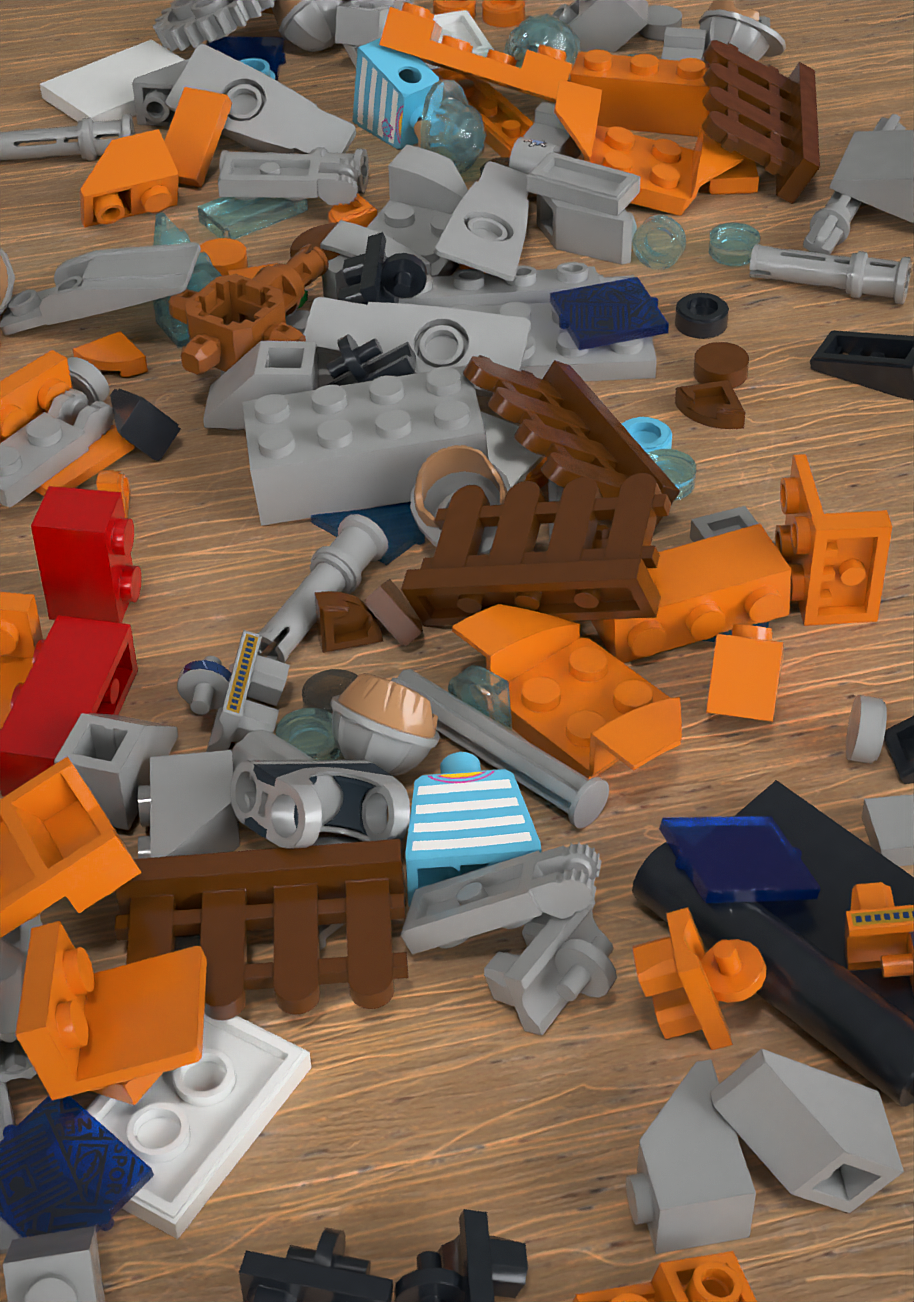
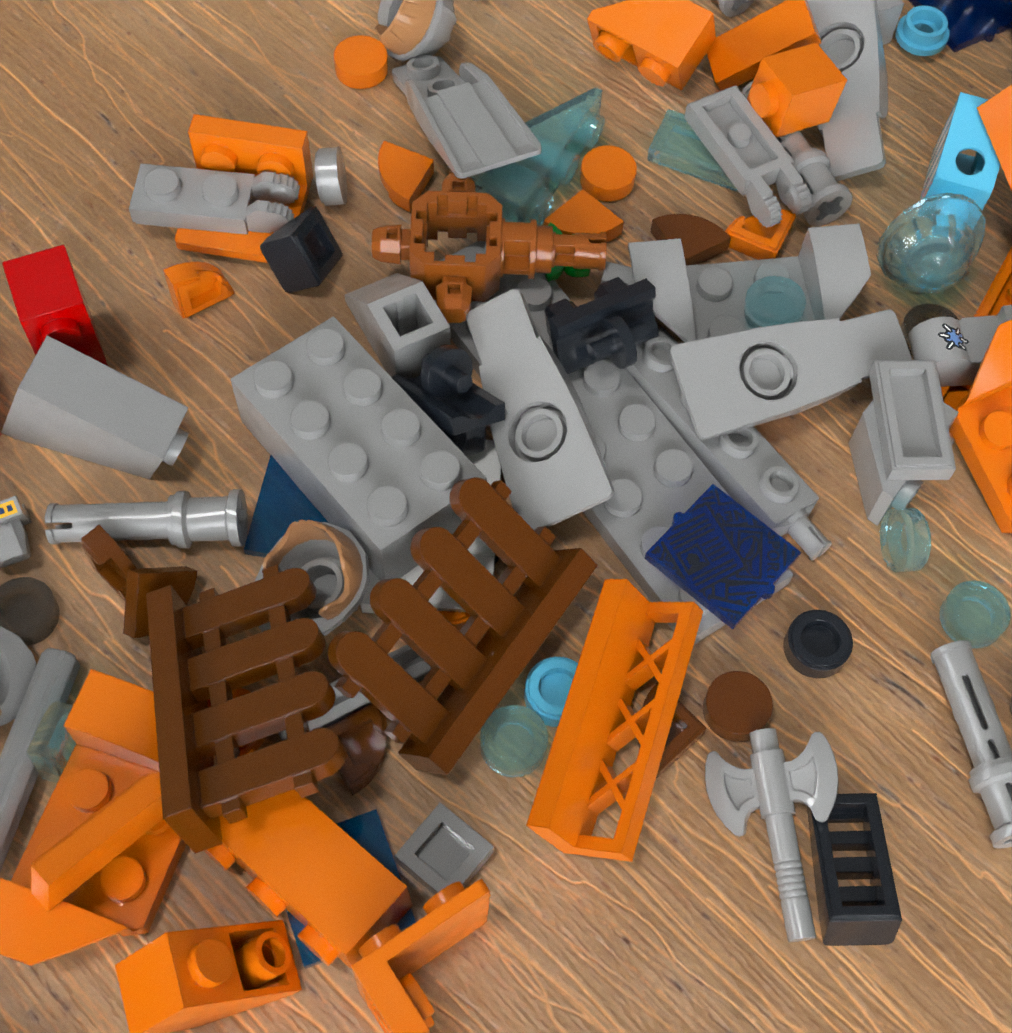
camera: 55 degrees right, 20 degrees up
none -> light grey slope [1,336,189,480]
none -> orange tile [31,771,163,911]
none -> orange fence [526,579,703,862]
none -> light grey piece [705,728,839,942]
none -> clear light blue tile [744,276,806,329]
none -> orange brick [747,42,847,138]

